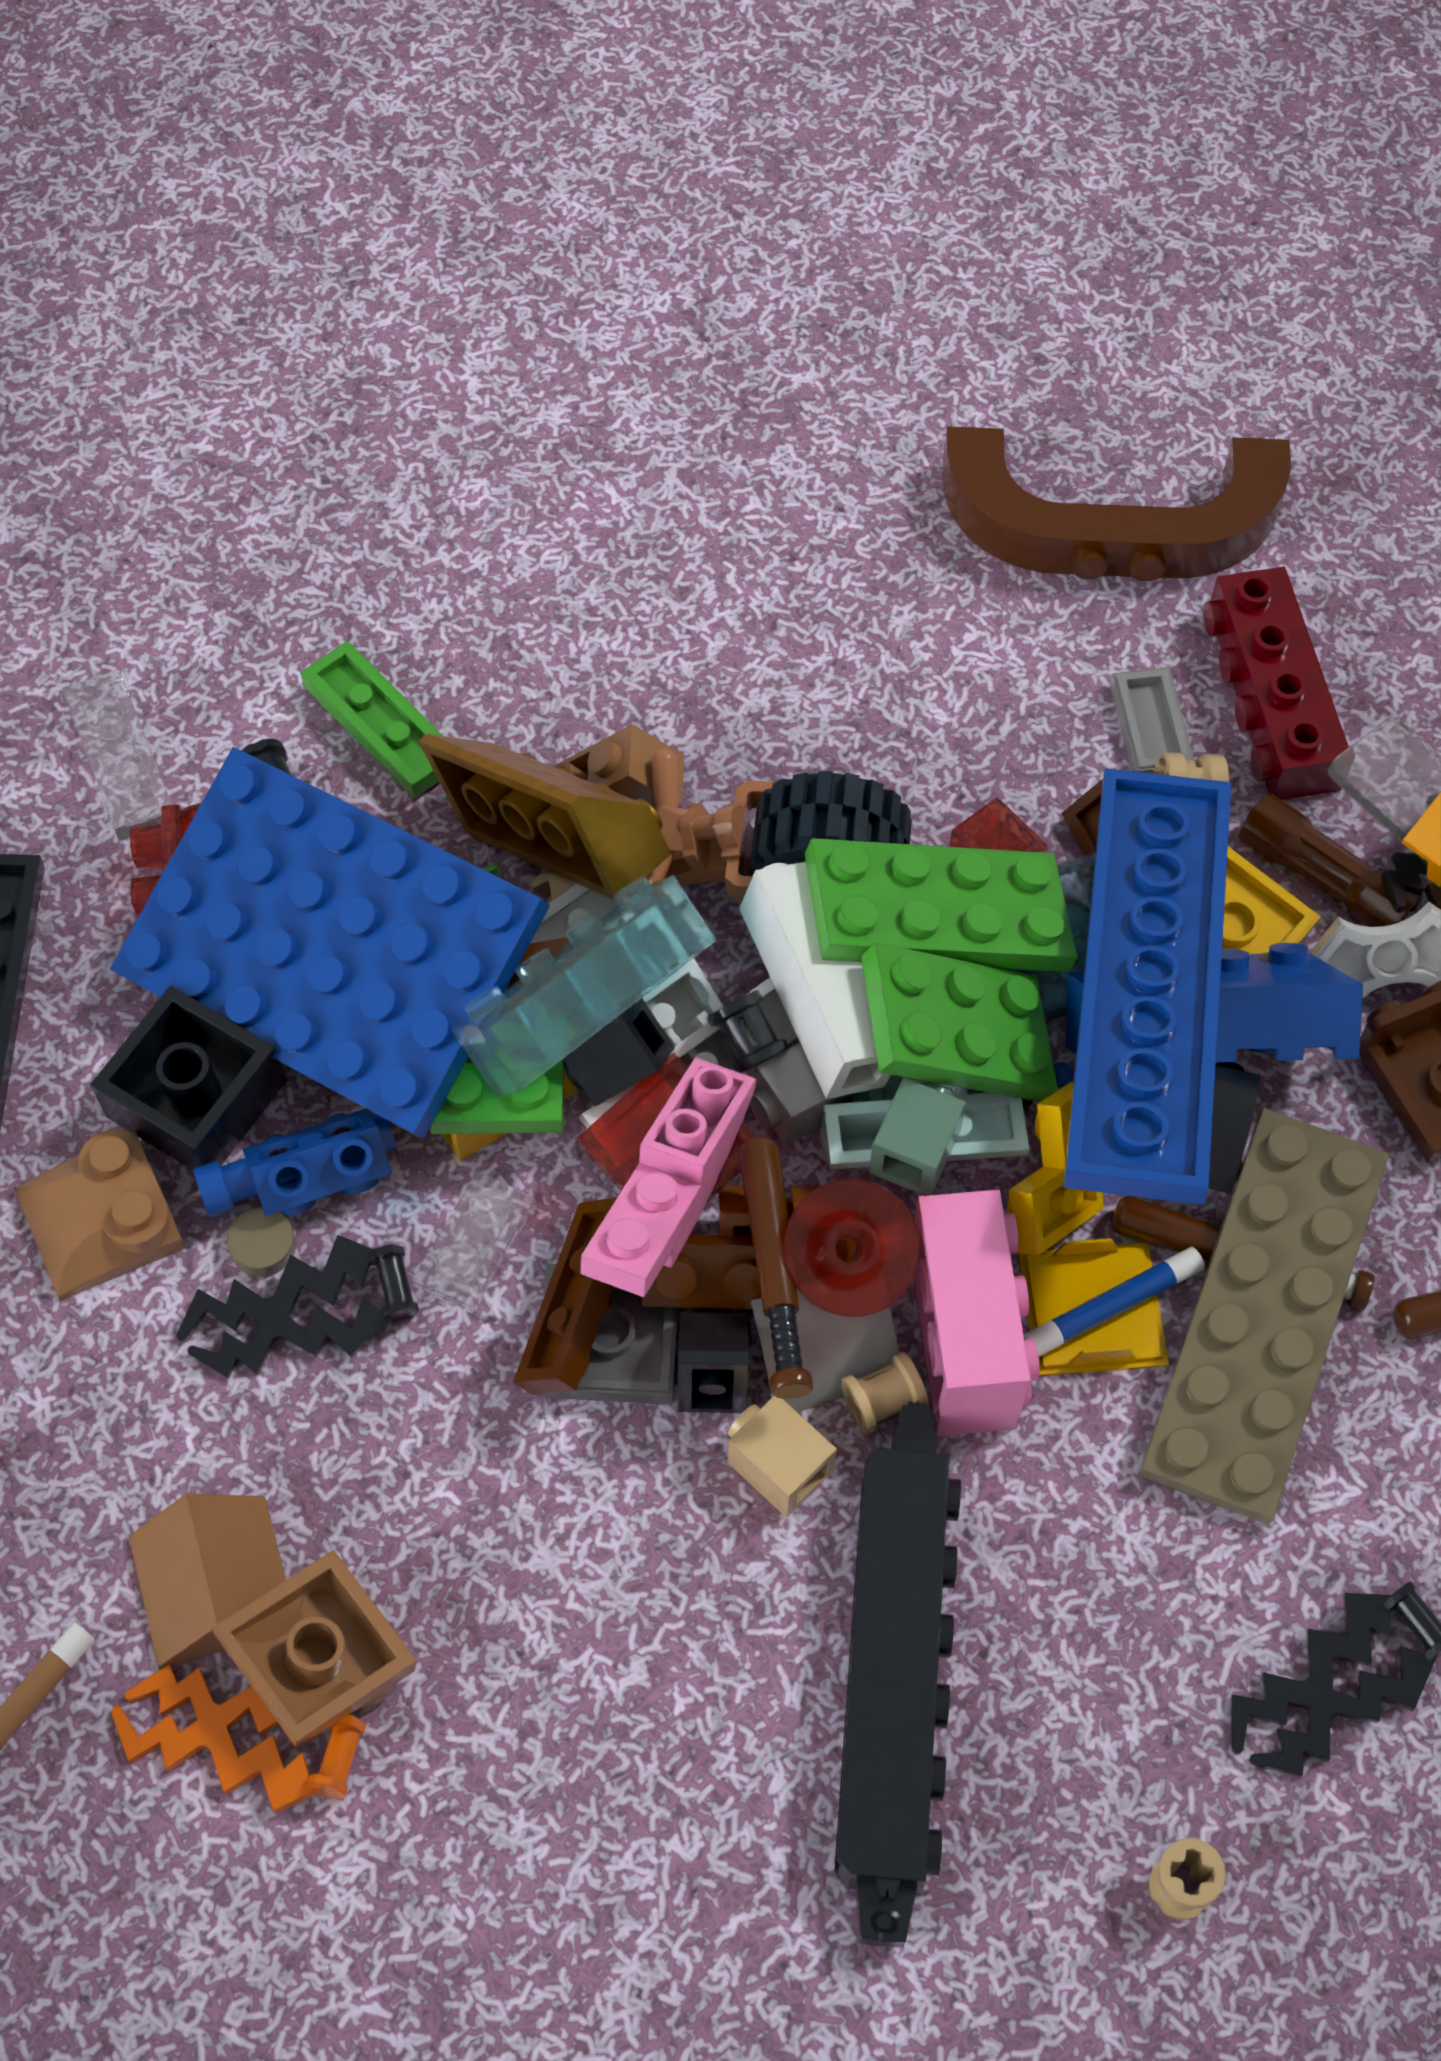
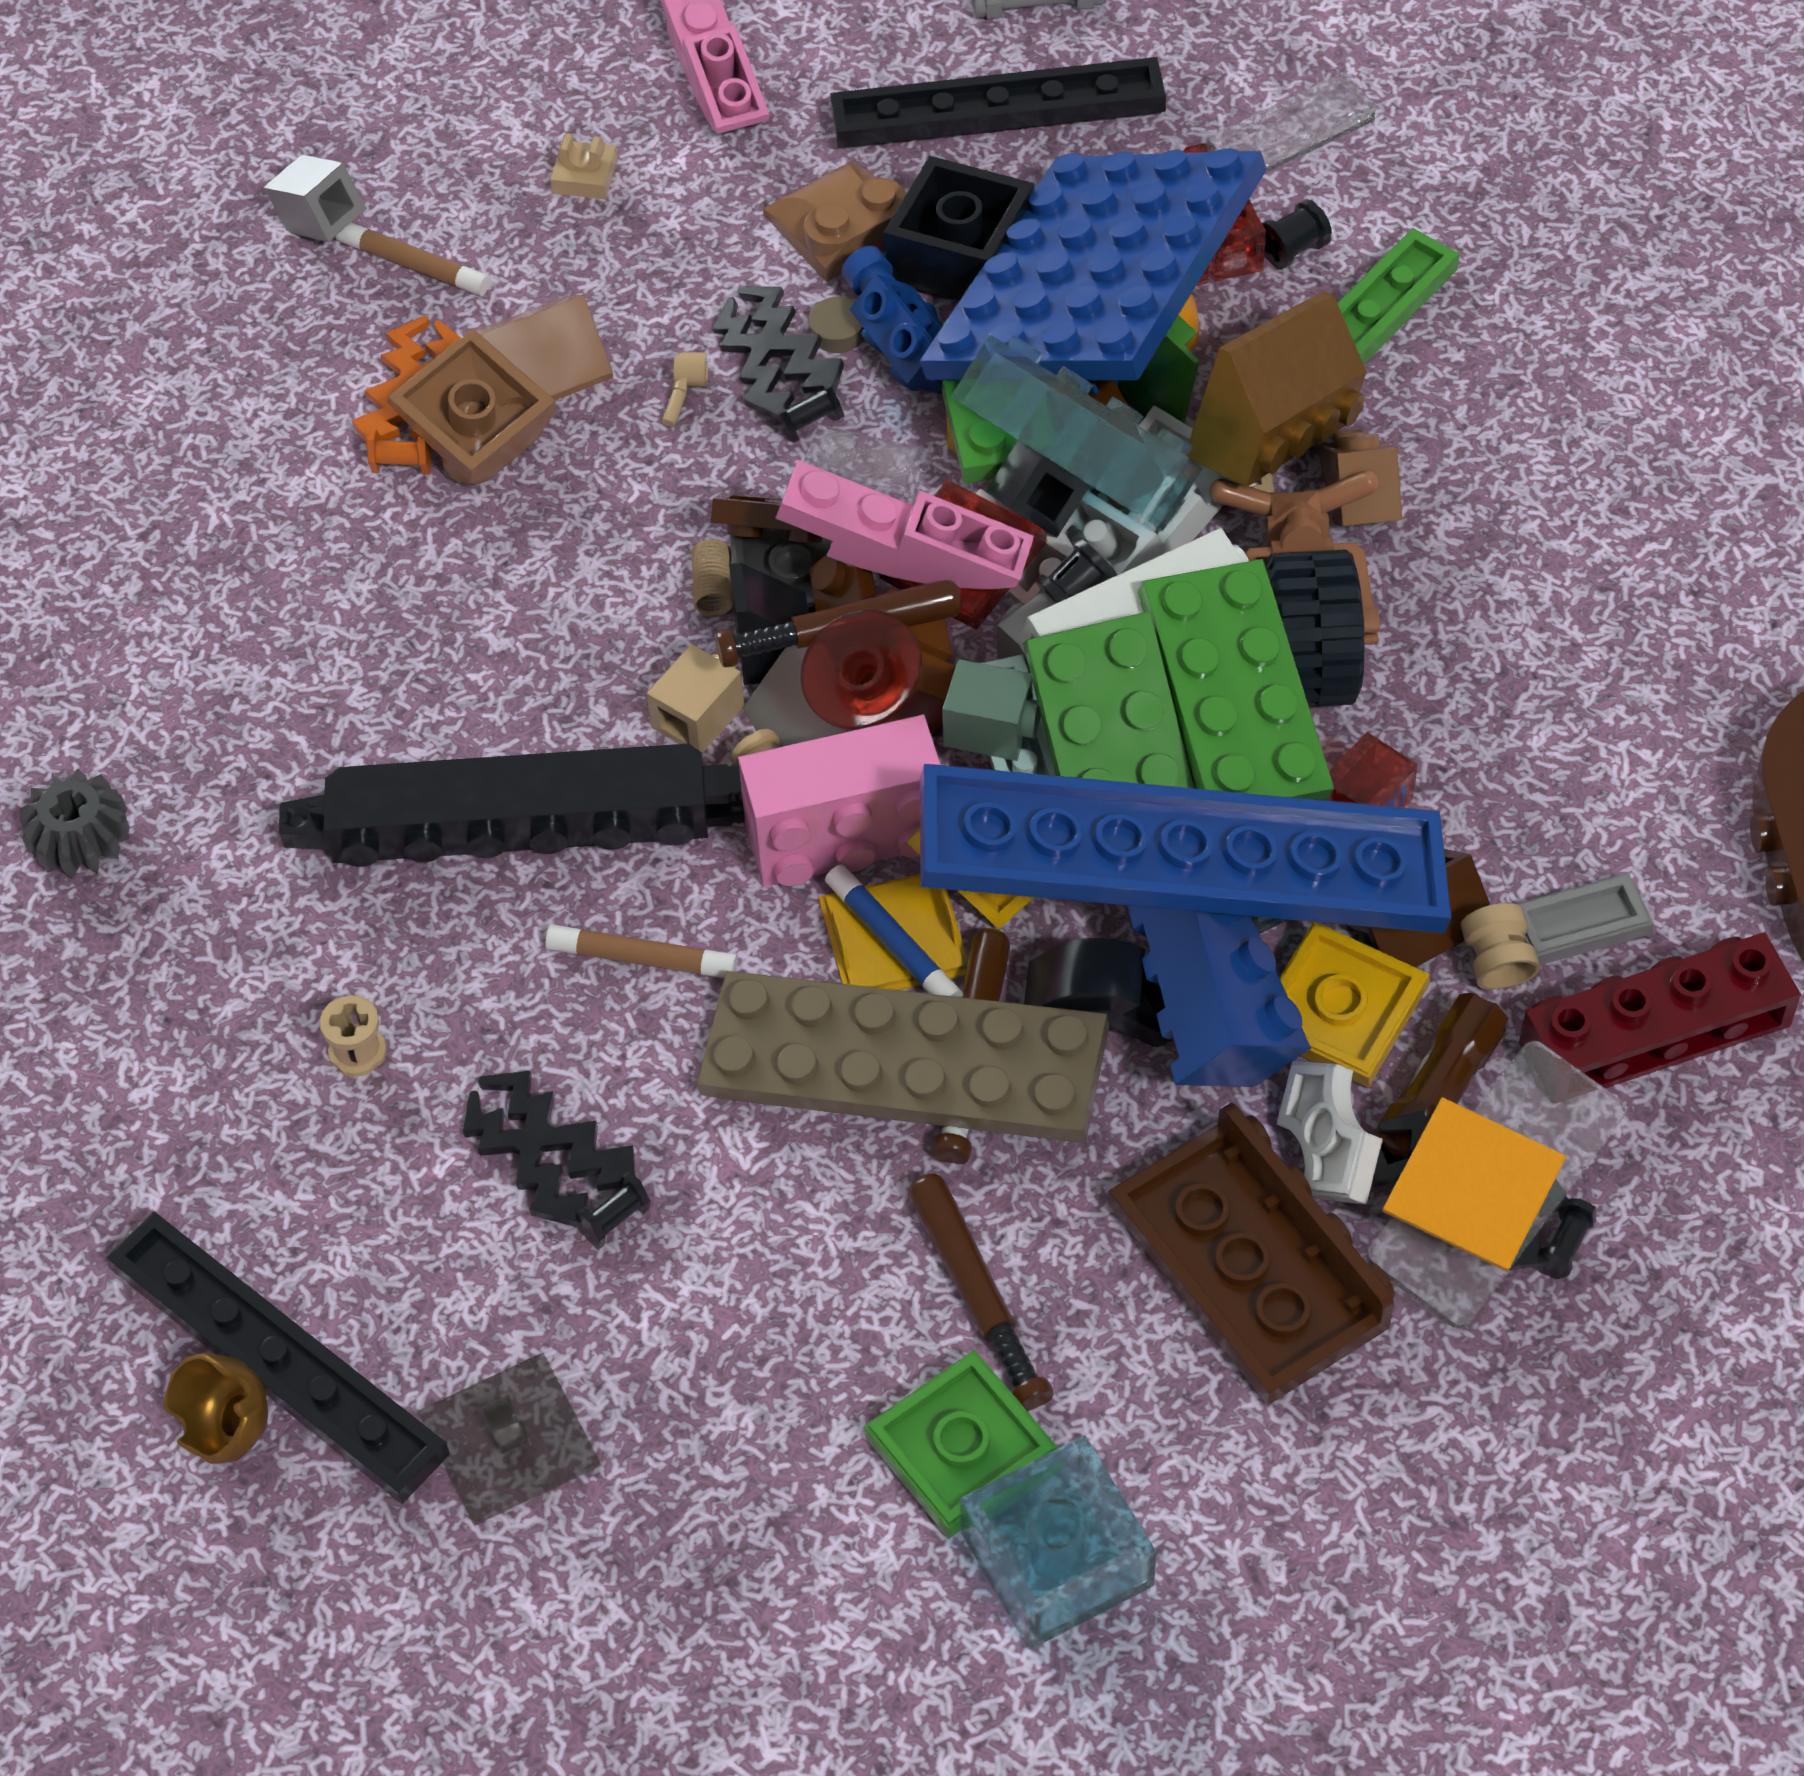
camera: 85 degrees right, 5 degrees down
none -> medium nougat bar [545,924,738,978]
none -> tan hand [661,352,709,427]
none -> tan piece [691,539,733,616]

